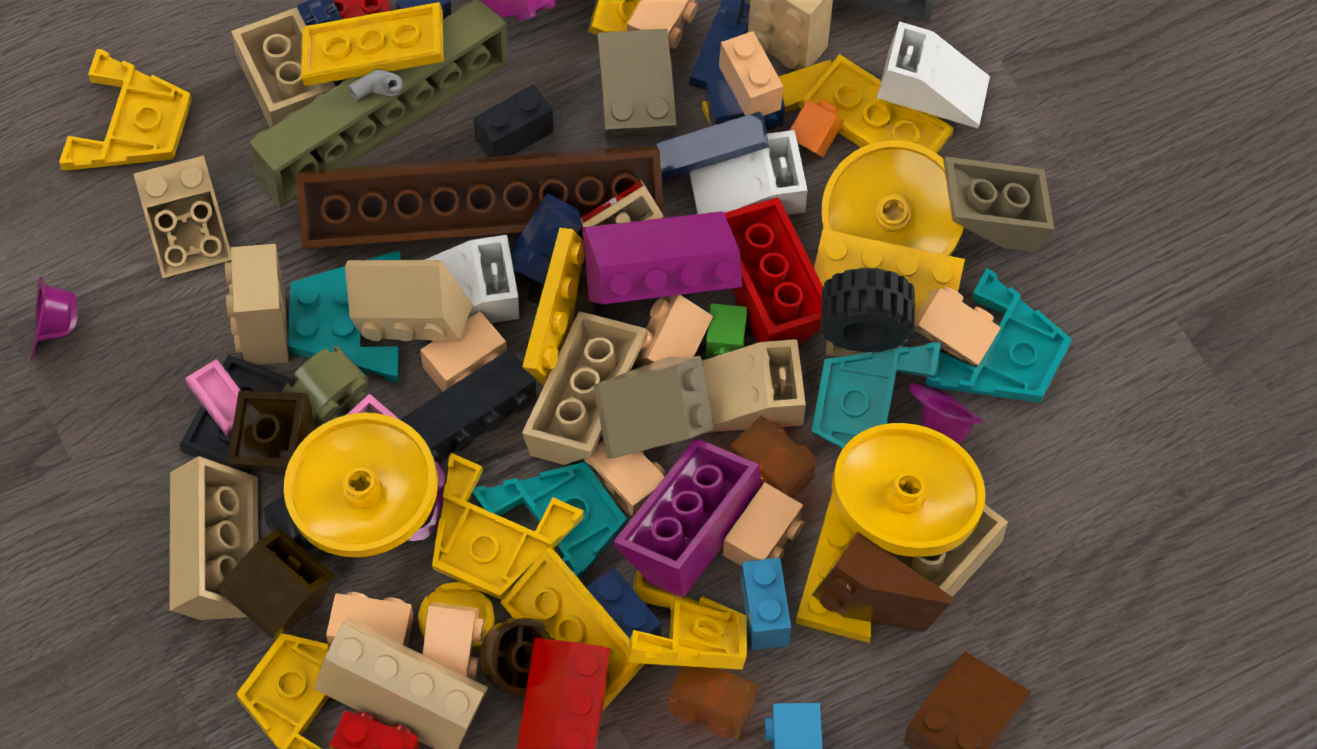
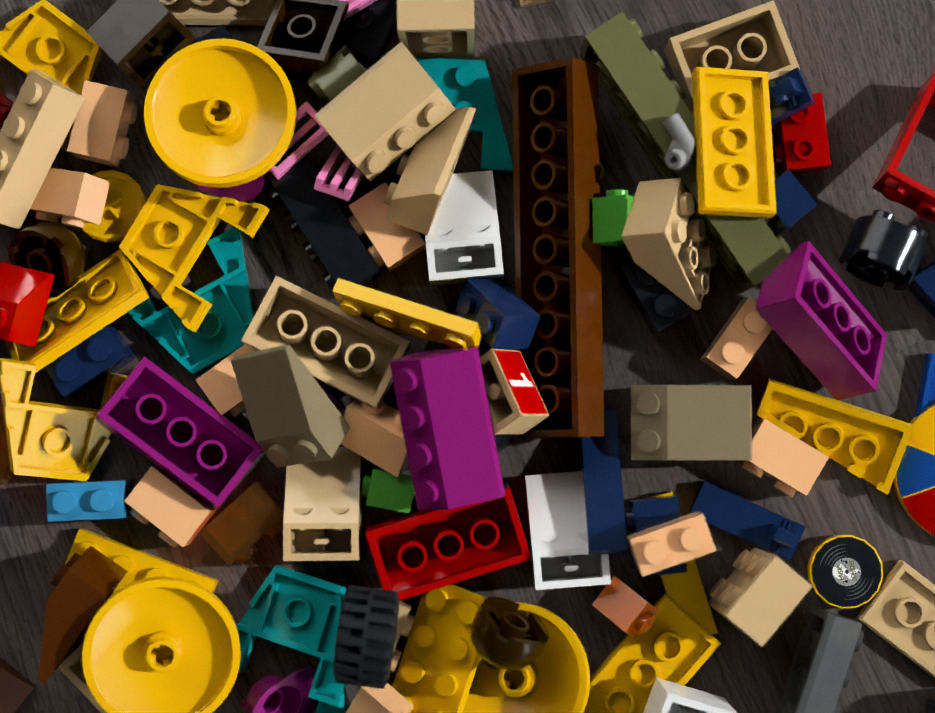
camera: 100 degrees right, 25 degrees up
none -> tan slope [314,42,456,182]
none -> bright pink tile [314,144,364,201]
none -> dark brown cylinder [471,597,549,670]
none -> bright green brick [592,189,635,251]
none -> tan slope [622,178,717,310]
none -> light nougat brick [700,297,773,381]

